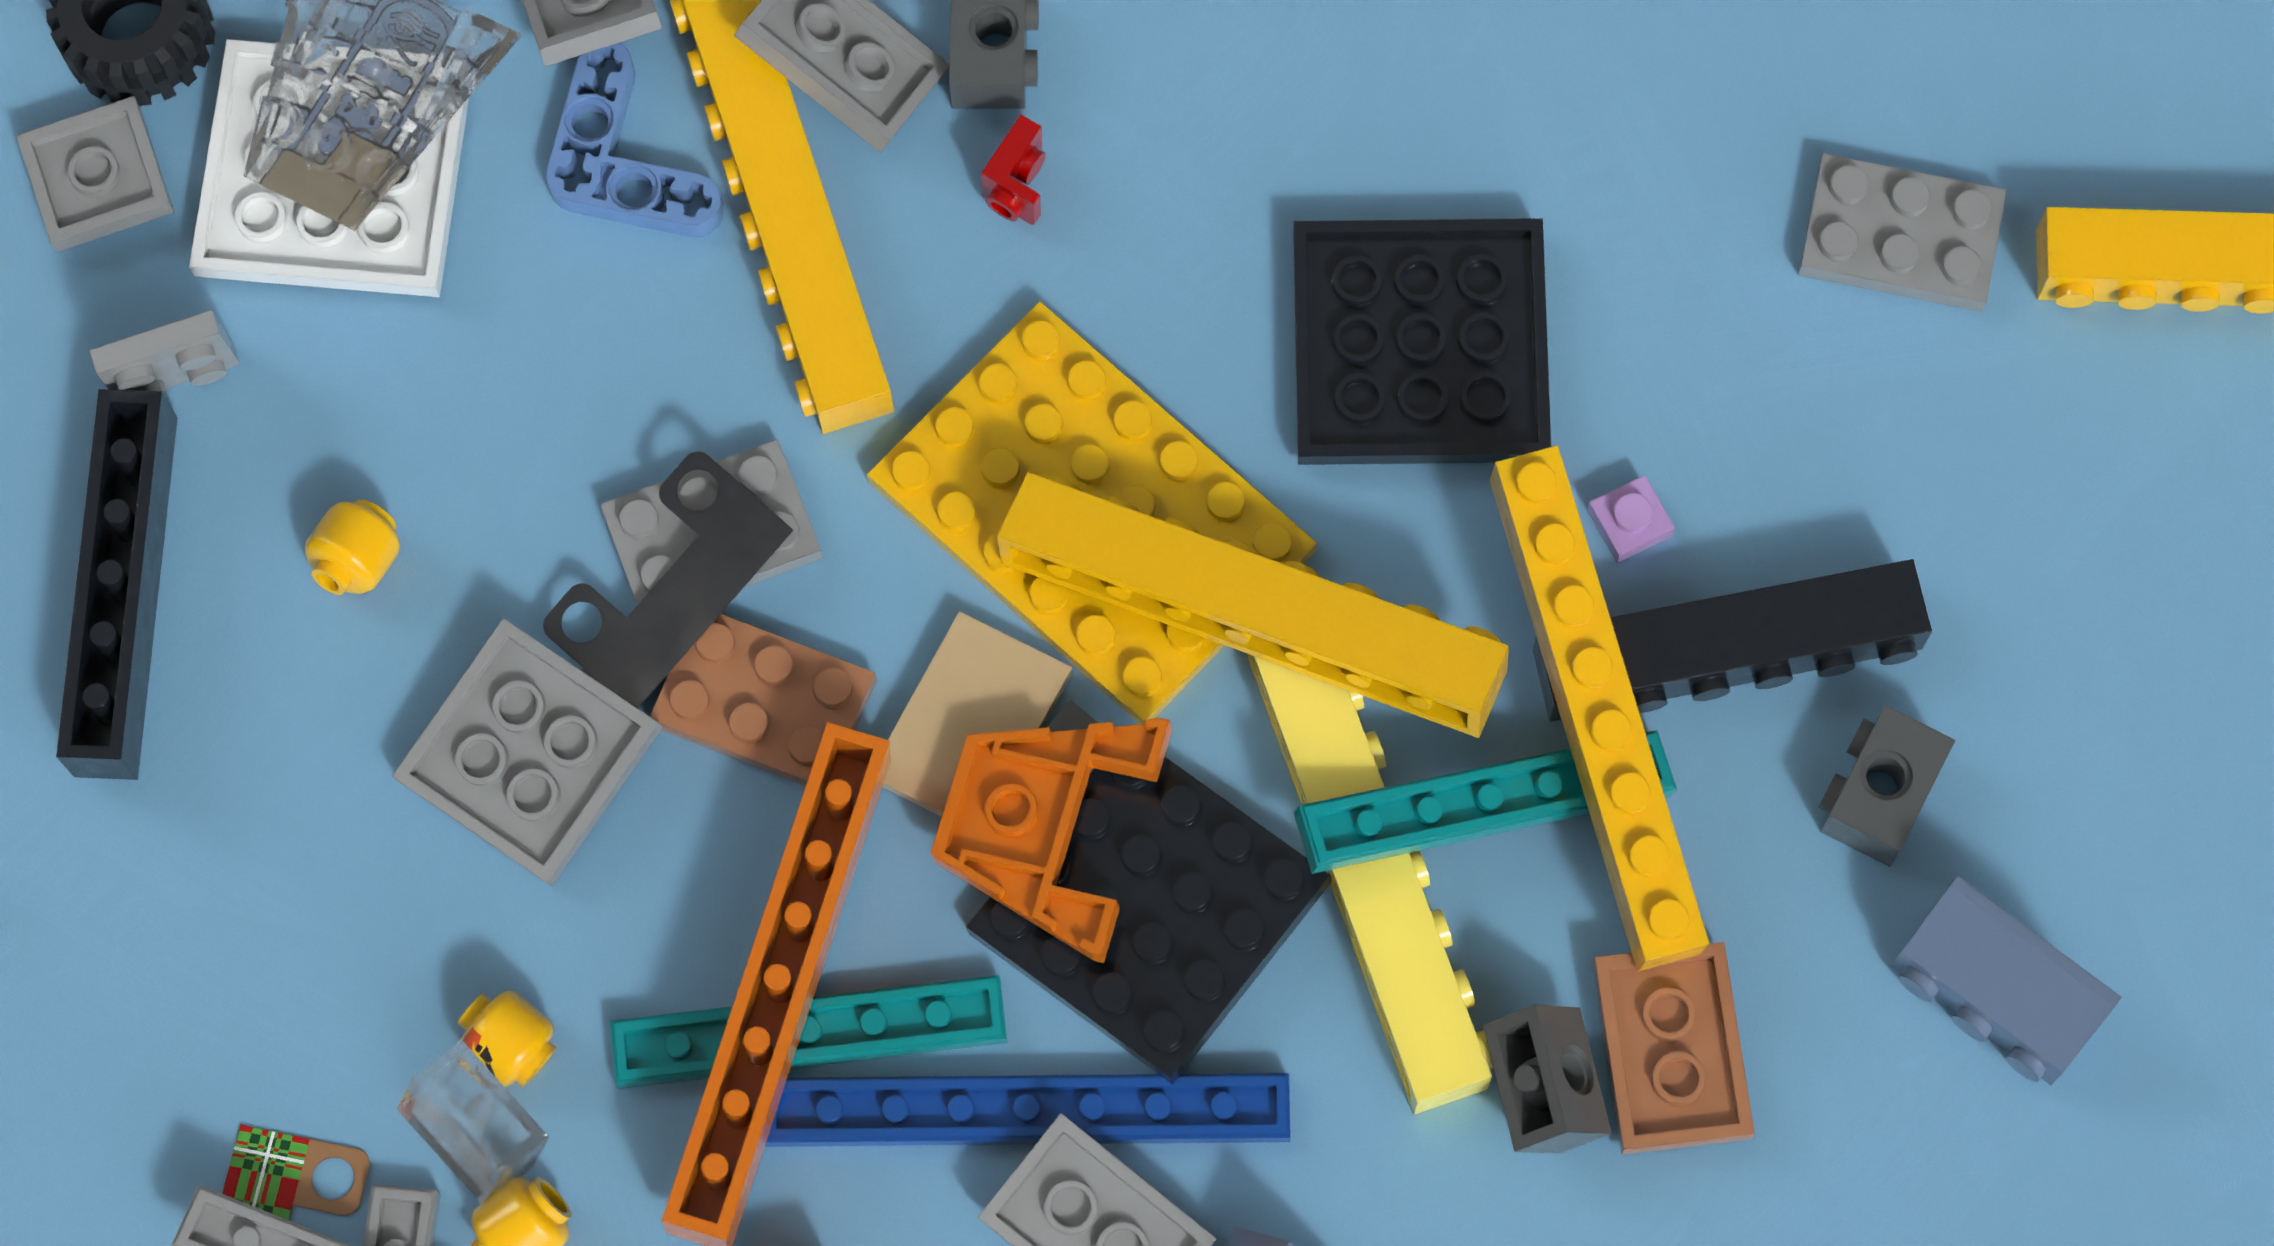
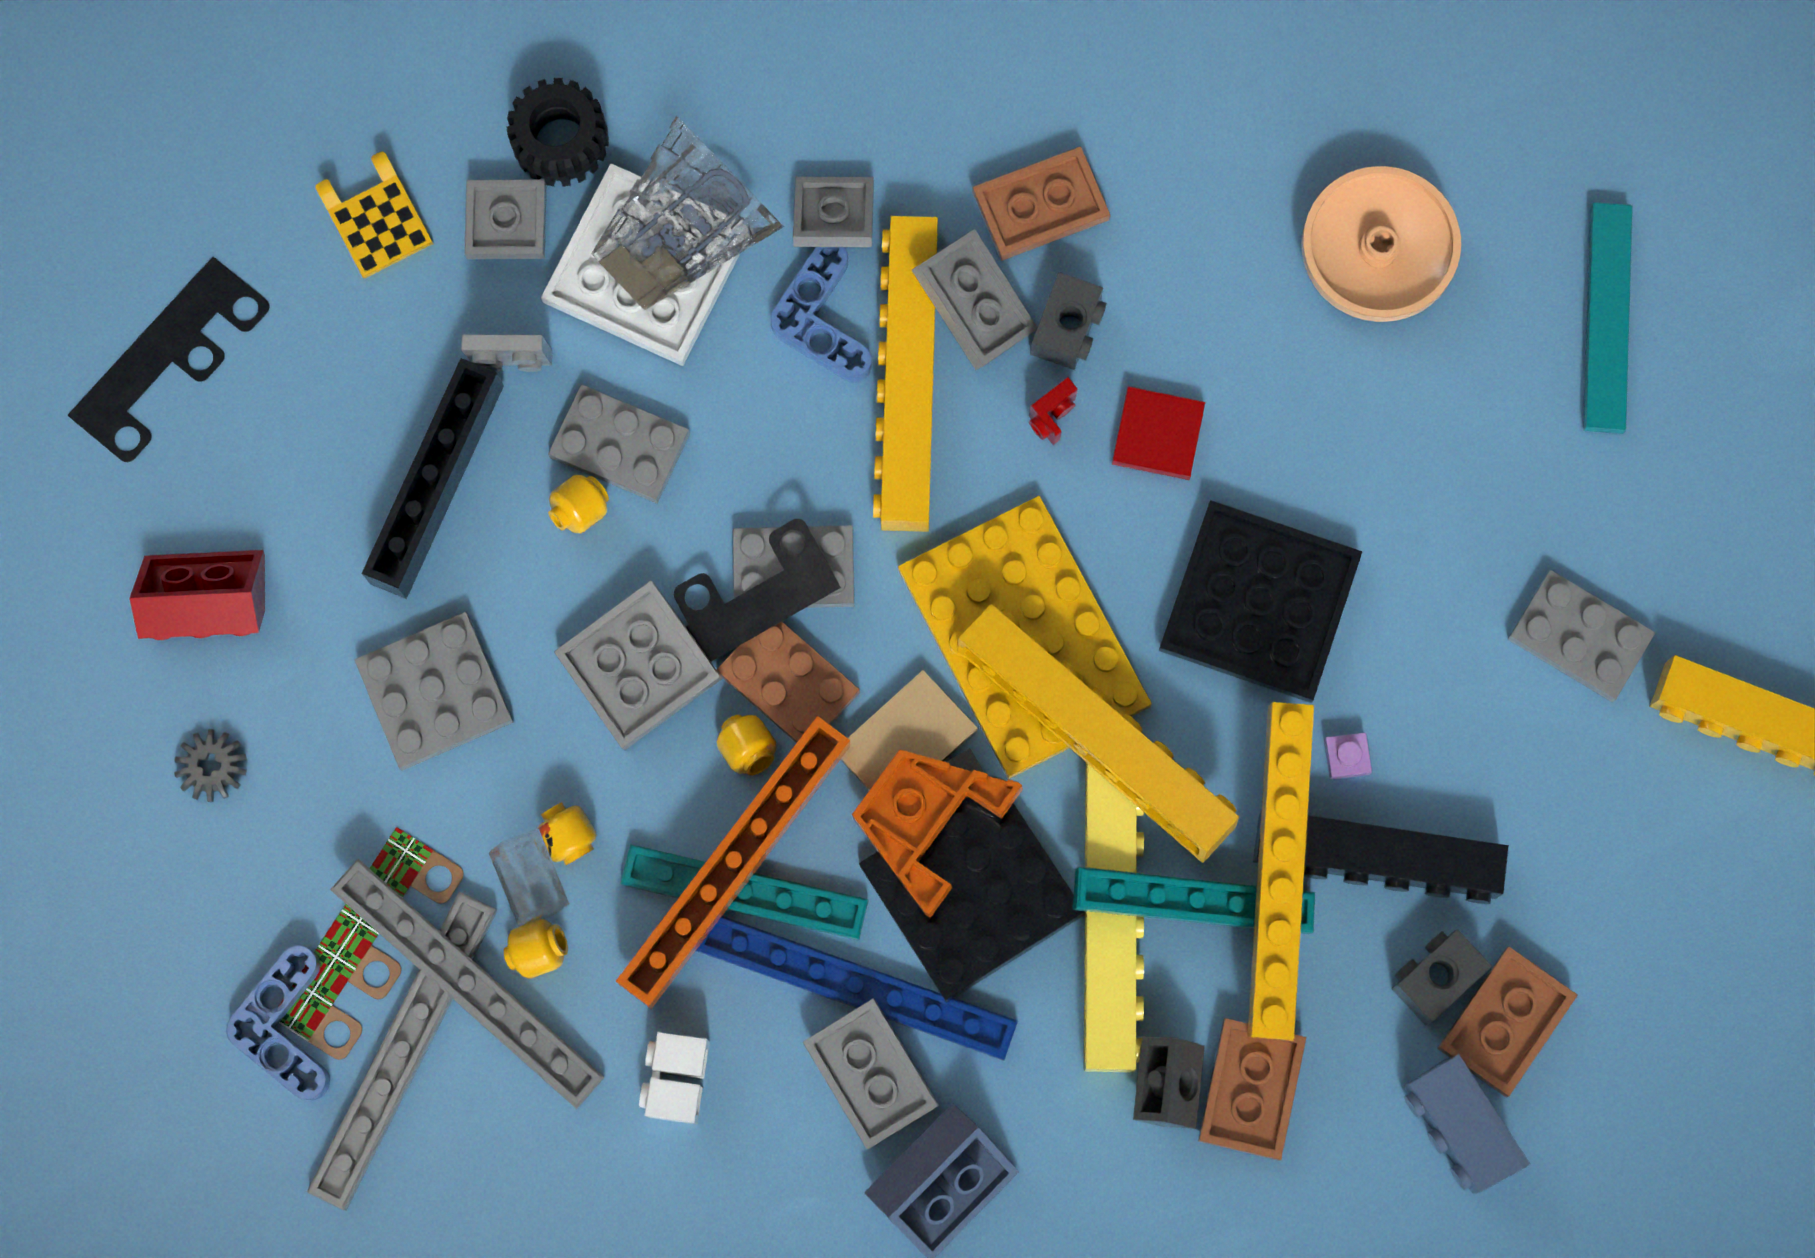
camera: 20 degrees right, 5 degrees up
none -> light grey plate [354,612,514,771]
none -> light grey plate [548,384,690,504]
none -> yellow head [716,714,777,776]
none -> red tile [1112,386,1206,480]
none -> nougat plate [1437,946,1578,1097]

